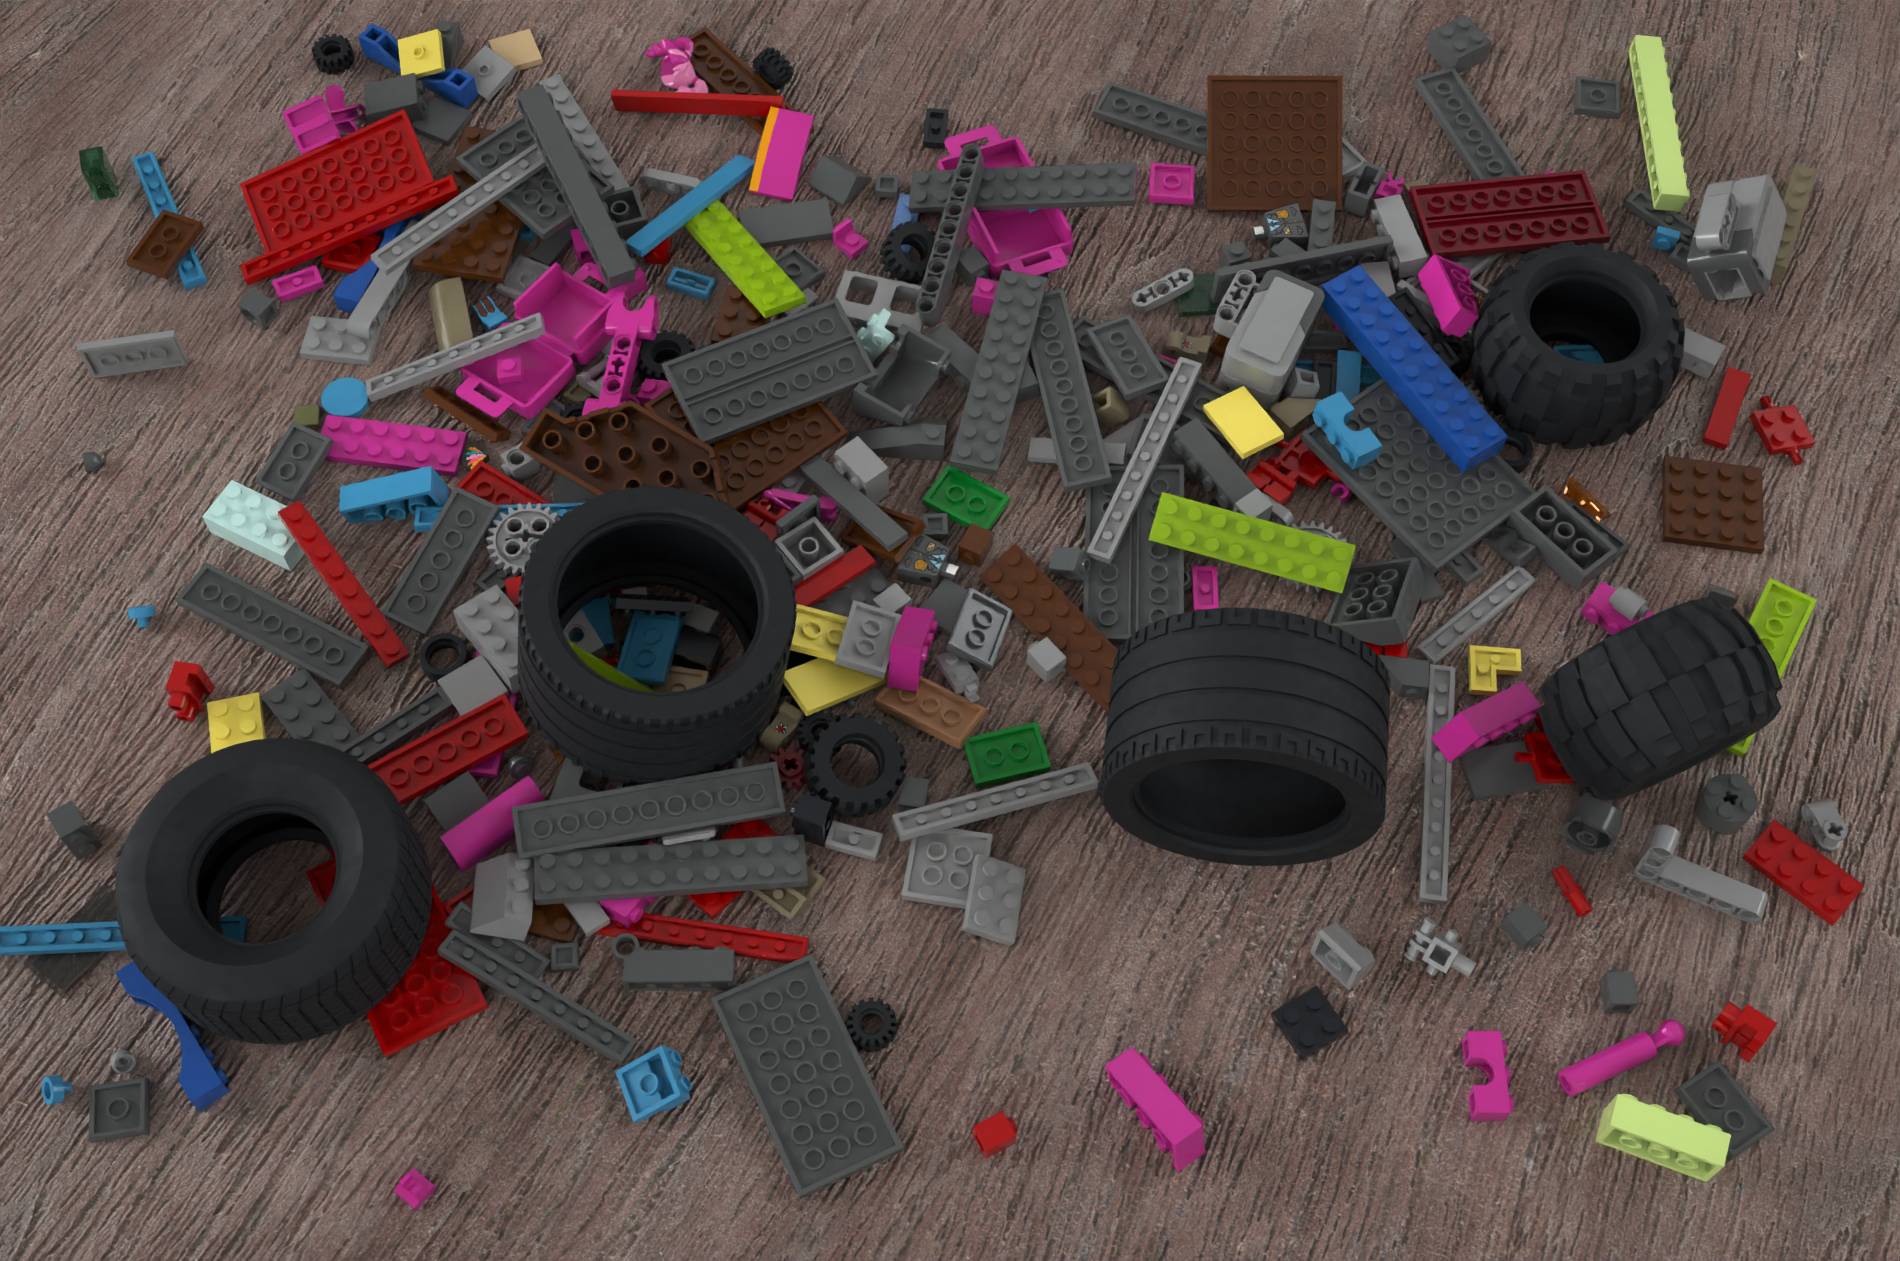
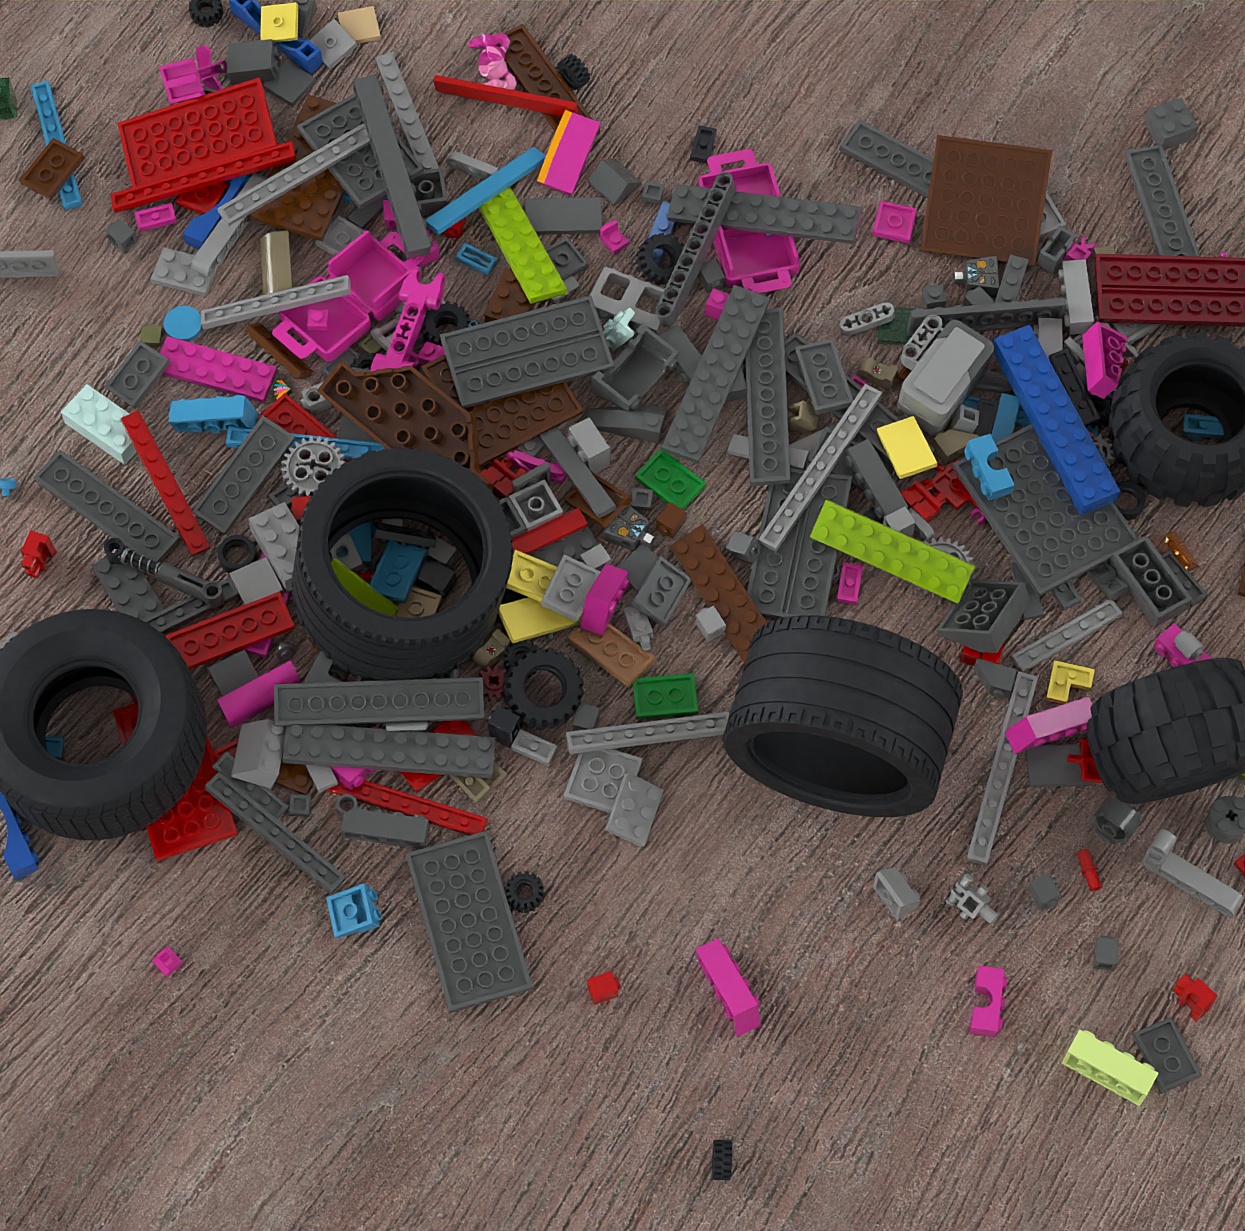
camera: 10 degrees right, 5 degrees up
light yellow plate [207,692,266,753] -> none
dark azure leg [471,296,509,333] -> none
black plate [1271,986,1349,1061] -> none
dark pink piece [1558,1019,1686,1097] -> none
none -> piece [104,538,225,608]

